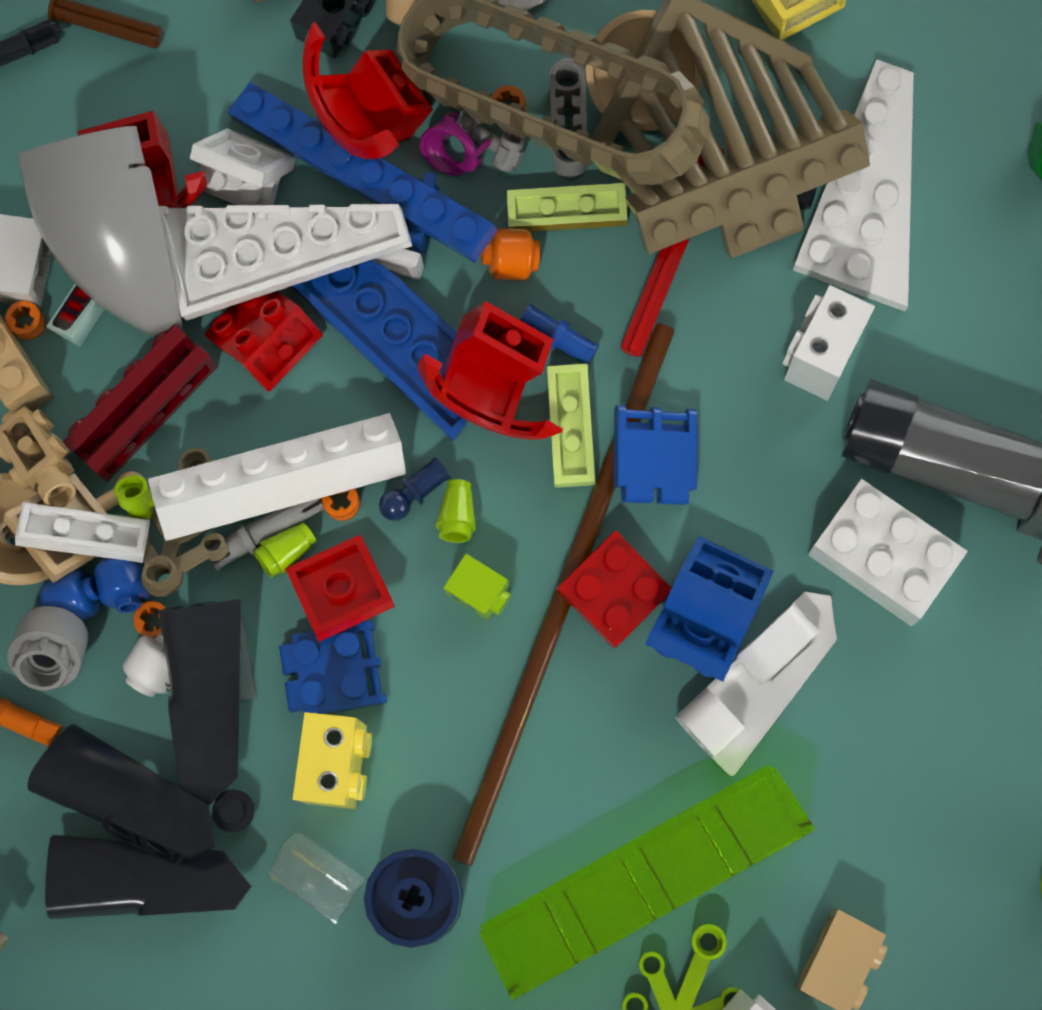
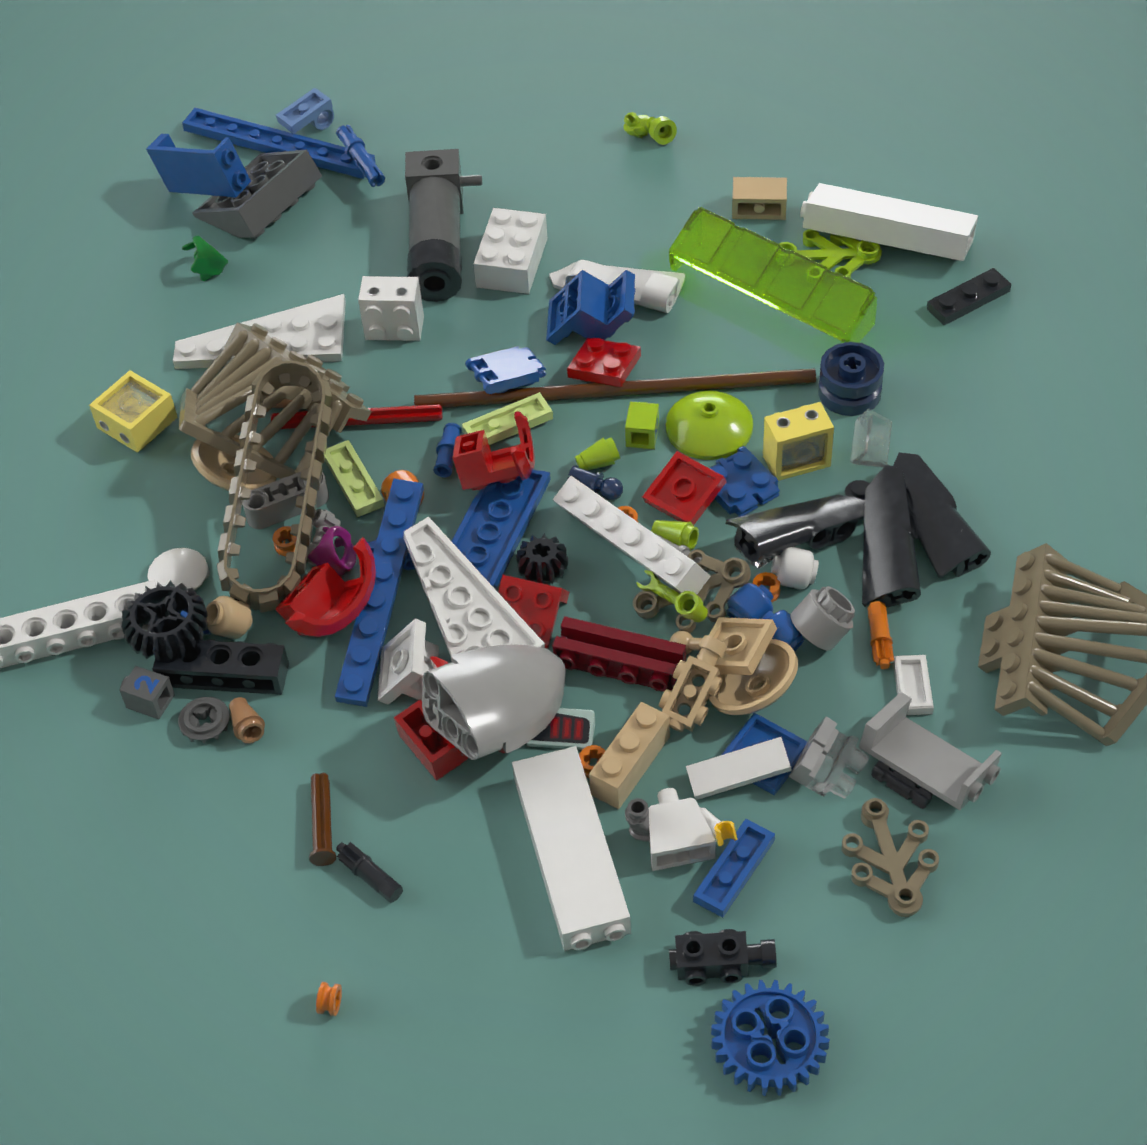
camera: 120 degrees left, 25 degrees down
white tile [15,502,150,563] -> none
none -> black gear [516,533,568,585]
none -> lime dish [666,391,753,460]

